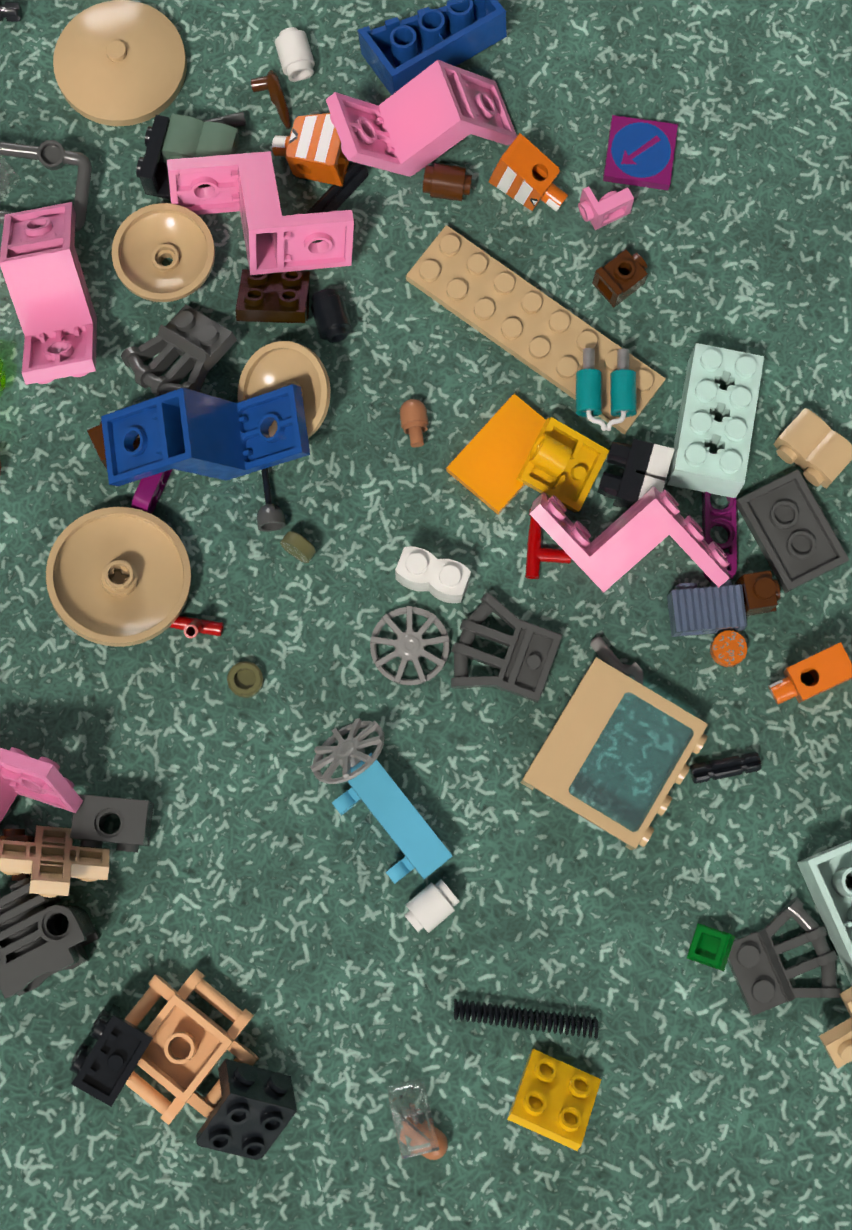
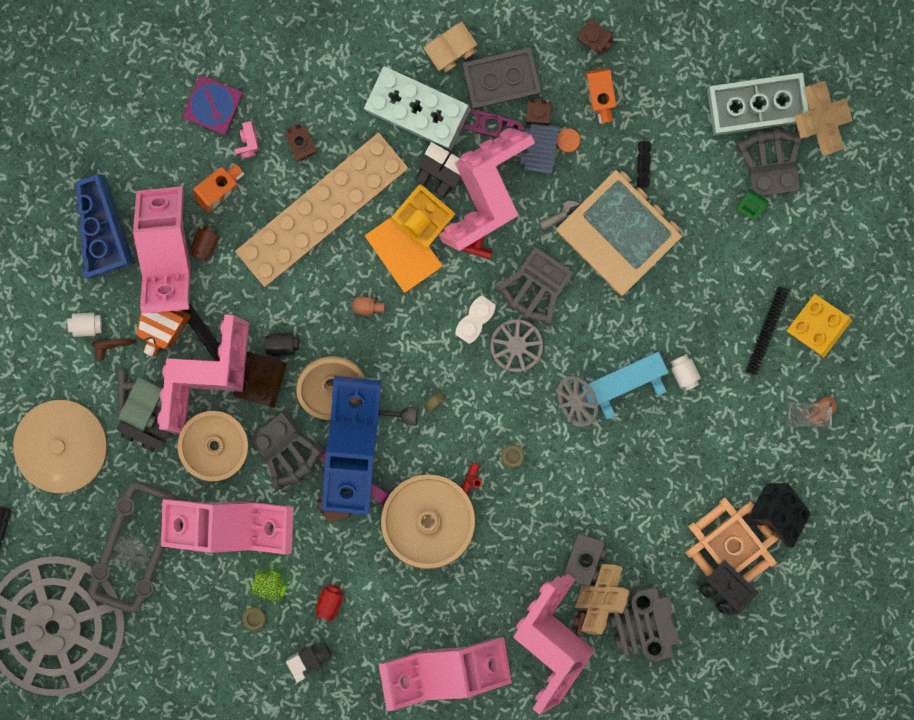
camera: 70 degrees left, 10 degrees up
teal piece [576,348,637,431] -> none

